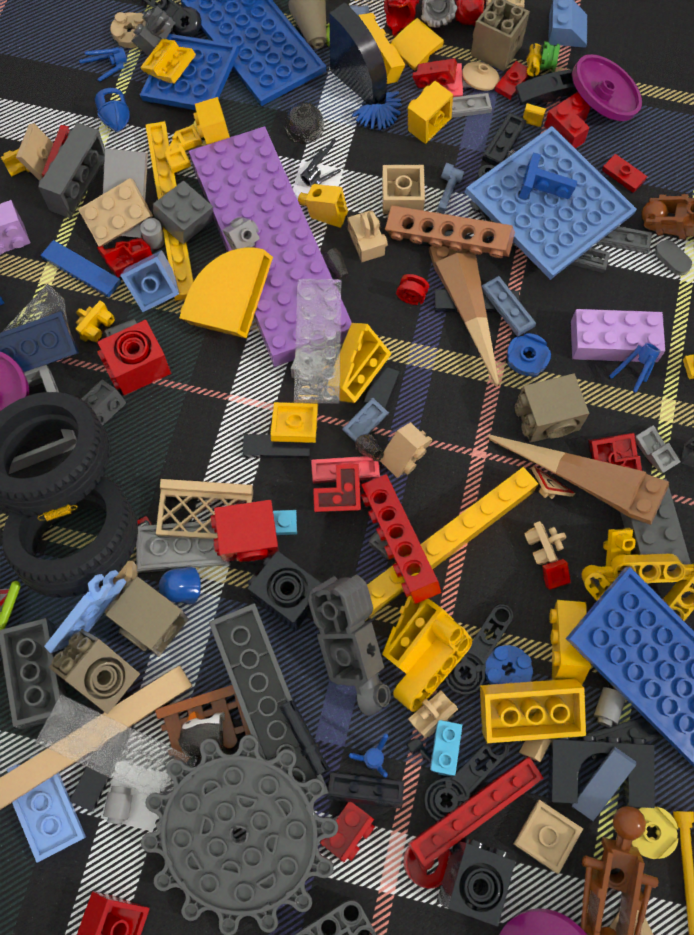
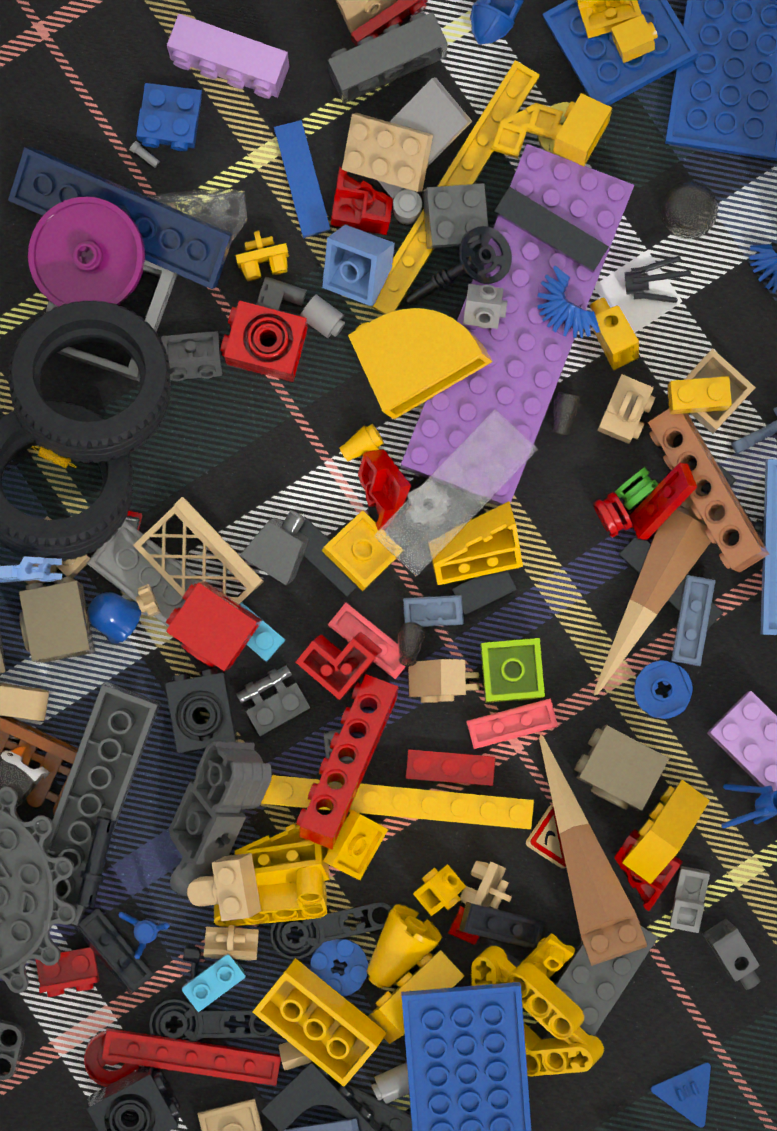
camera: 45 degrees right, 15 degrees up
none -> tan plate [135,584,161,617]
none -> tan brick [187,853,261,921]
none -> dark grey plate [236,665,310,737]
none -> dark grey torso [240,510,309,585]
none -> light grey brick [300,294,345,338]
none -> yellow plate [323,810,388,880]
none -> yellow cone [339,424,384,462]
none -> red slope [358,449,411,531]
none -> yellow cone [367,904,442,988]
none -> black dish [405,226,512,305]
none -> red plate [406,749,495,786]
none -> yellow brick [413,864,466,916]
none -> black tile [459,902,545,949]
none -> coral tile [466,698,558,749]
none -> lime brick [480,638,545,703]
none -> black tile [494,187,609,272]
none -> blue hair [537,265,600,338]
none -> yellow brick [611,14,658,63]
none -> bright green wheel [615,467,659,510]
none -> yellow wedge [622,780,710,884]
none -> red plate [630,463,697,540]
none -> yellow piece [667,376,732,414]

